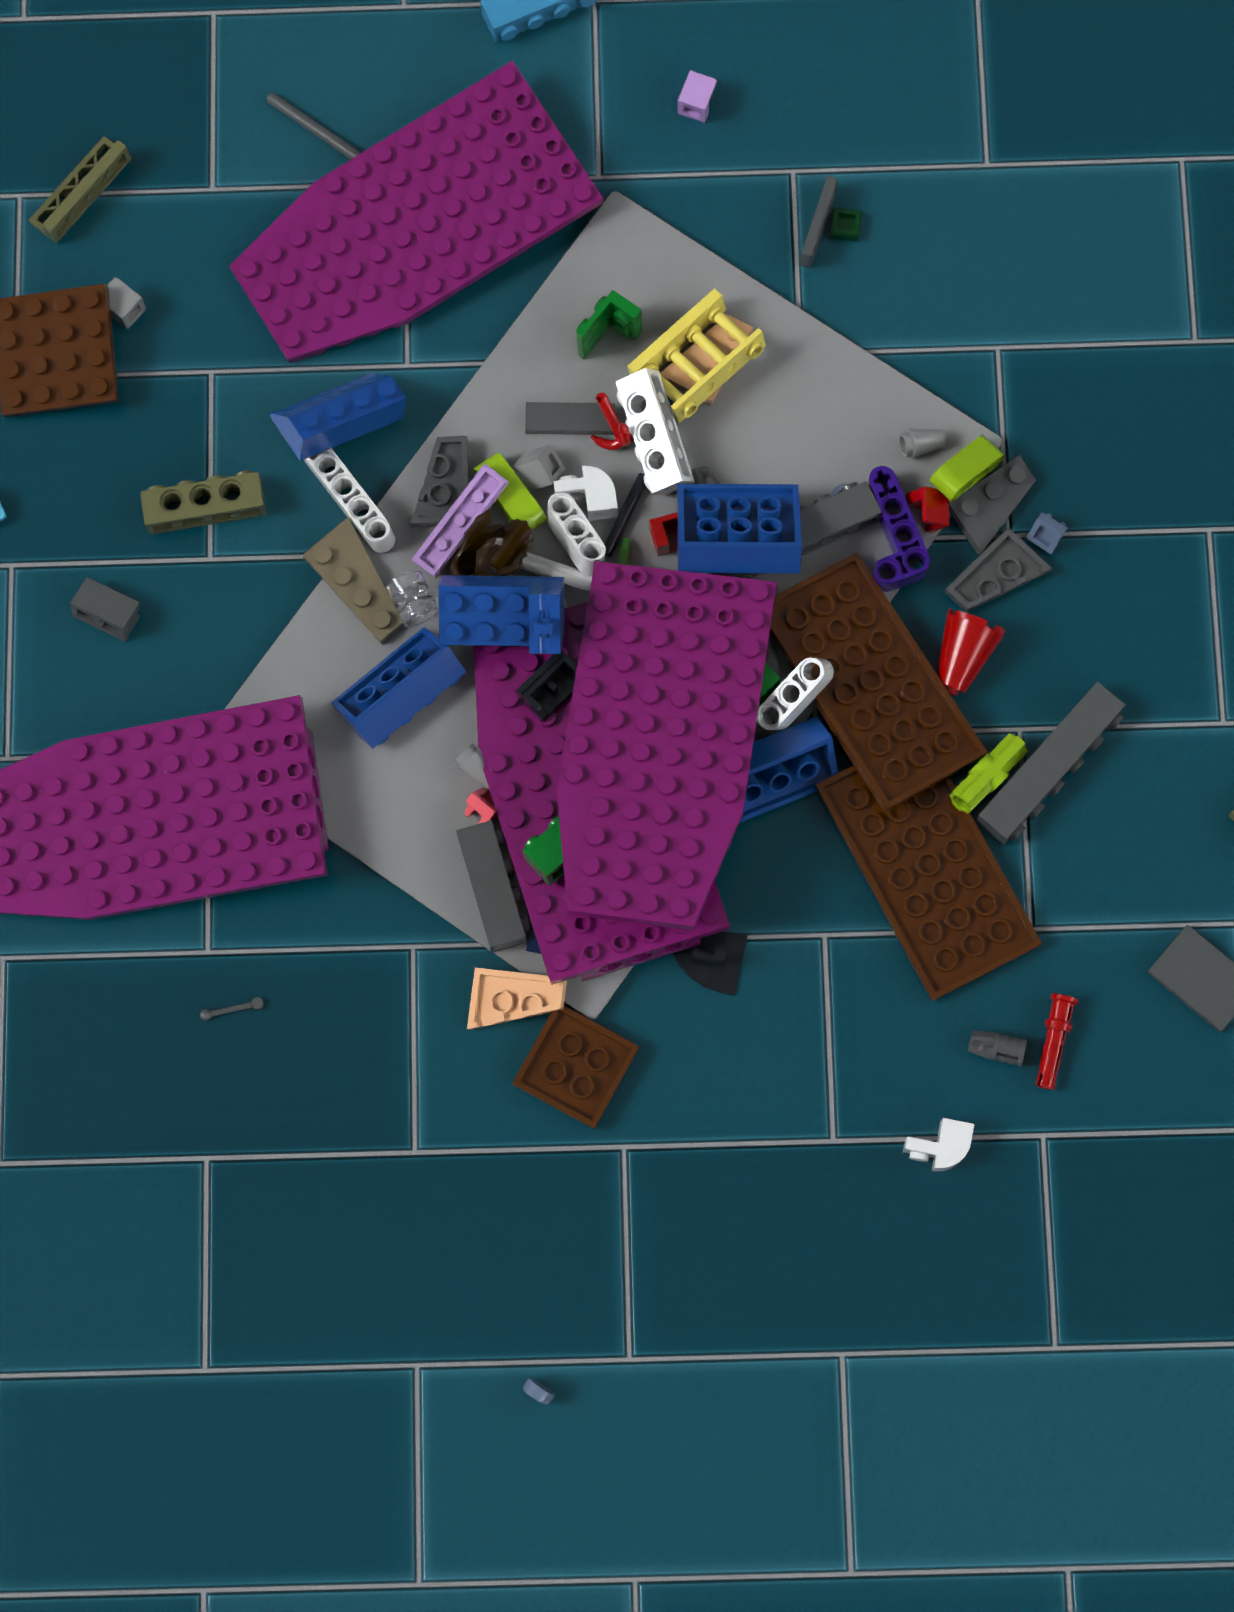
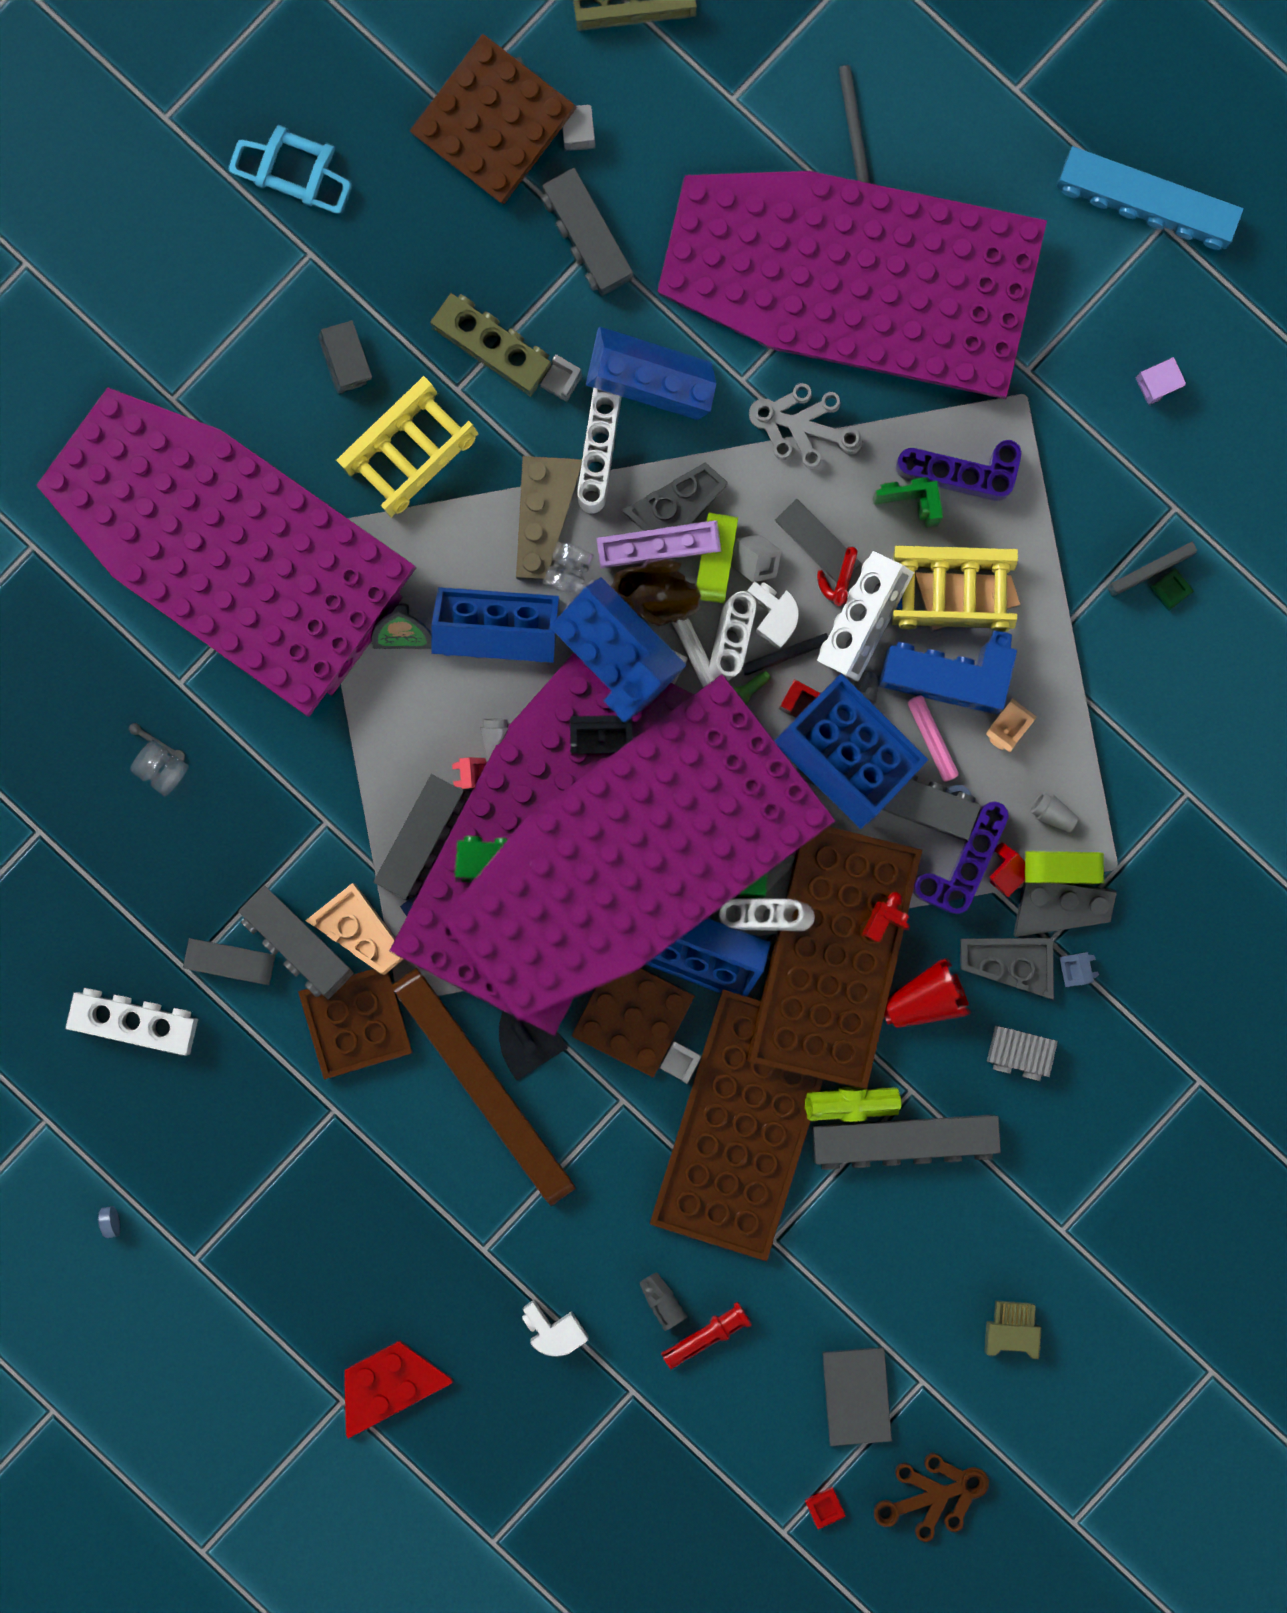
camera: 40 degrees right, 10 degrees up
none -> white brick [66,988,198,1056]
none -> clear wheel [130,740,189,797]
none -> dark grey beam [183,938,276,985]
none -> dark grey brick [238,885,354,1000]
none -> light yellow fence [336,376,478,517]
none -> red wing [345,1340,453,1439]
none -> shield [372,603,432,649]
none -> reddish brown beam [391,968,576,1207]
none -> dark grey brick [541,168,633,297]
none -> light grey panel [541,354,582,402]
none -> reddish brown plate [571,968,695,1077]
none -> light grey panel [660,1041,701,1083]
none -> light grey plant [749,383,863,469]
none -> red piece [862,892,910,942]
none -> blue hinge [878,630,1017,715]
none -> dark purple beam [895,440,1022,501]
none -> bright pink axle [908,695,959,782]
none -> light nougat bracket [986,698,1037,752]
none -> light grey brick [987,1026,1058,1081]

